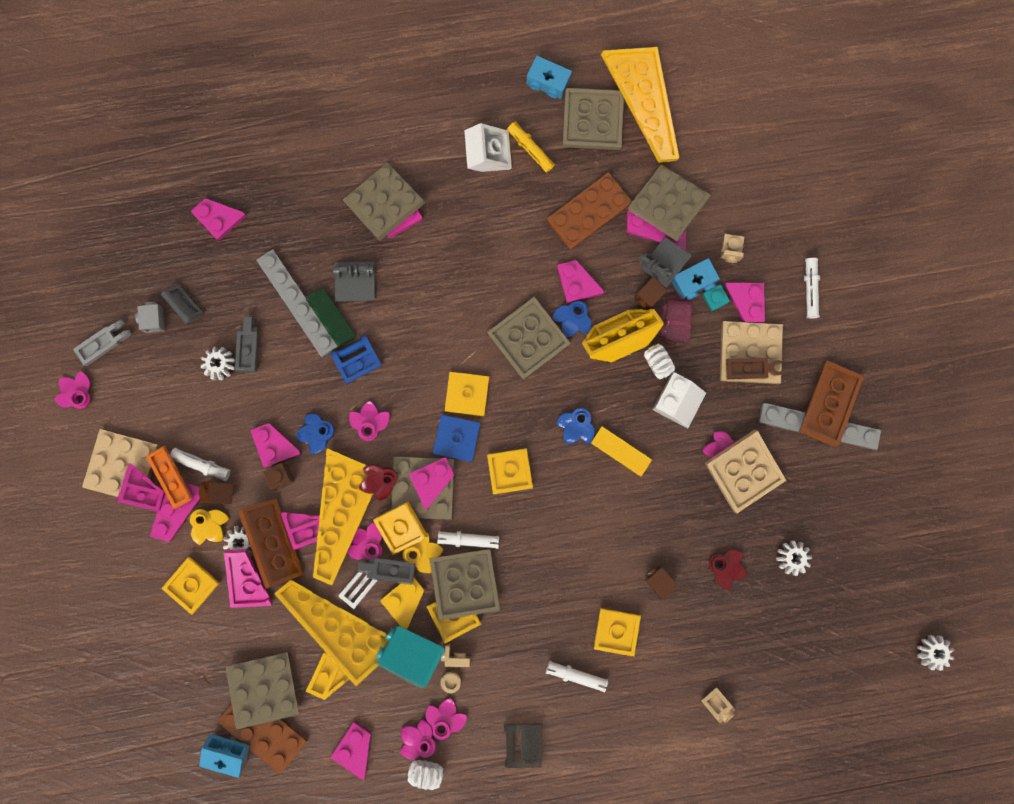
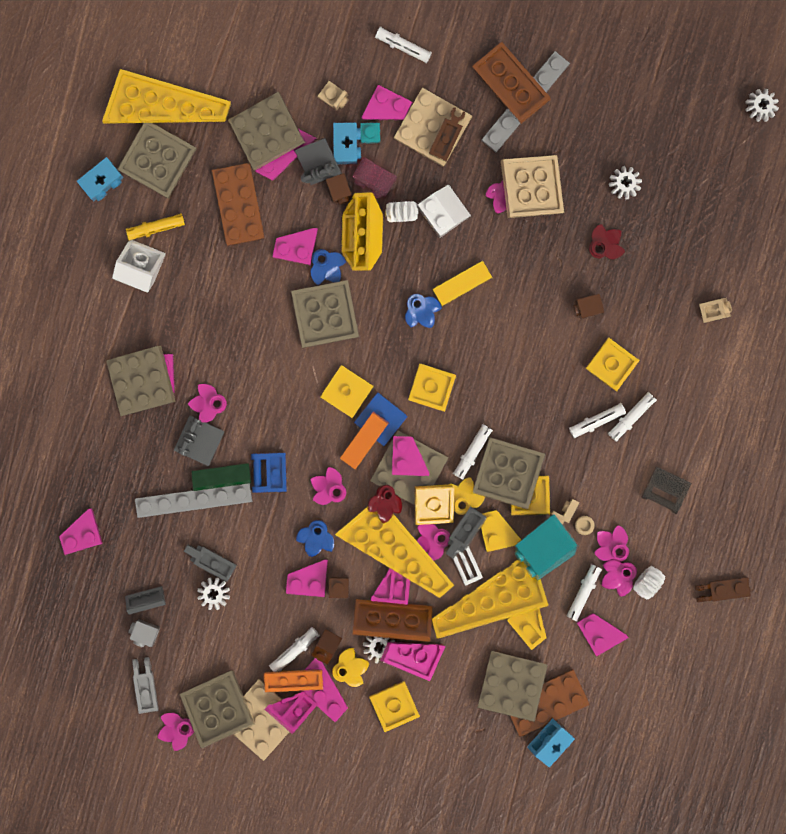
camera: 65 degrees left, 5 degrees up
none -> dark tan plate [180,671,255,748]
none -> dark pink plate [188,384,227,422]
none -> orange tile [340,412,389,469]
none -> white pin [566,564,602,621]
none -> white pin [569,403,626,439]

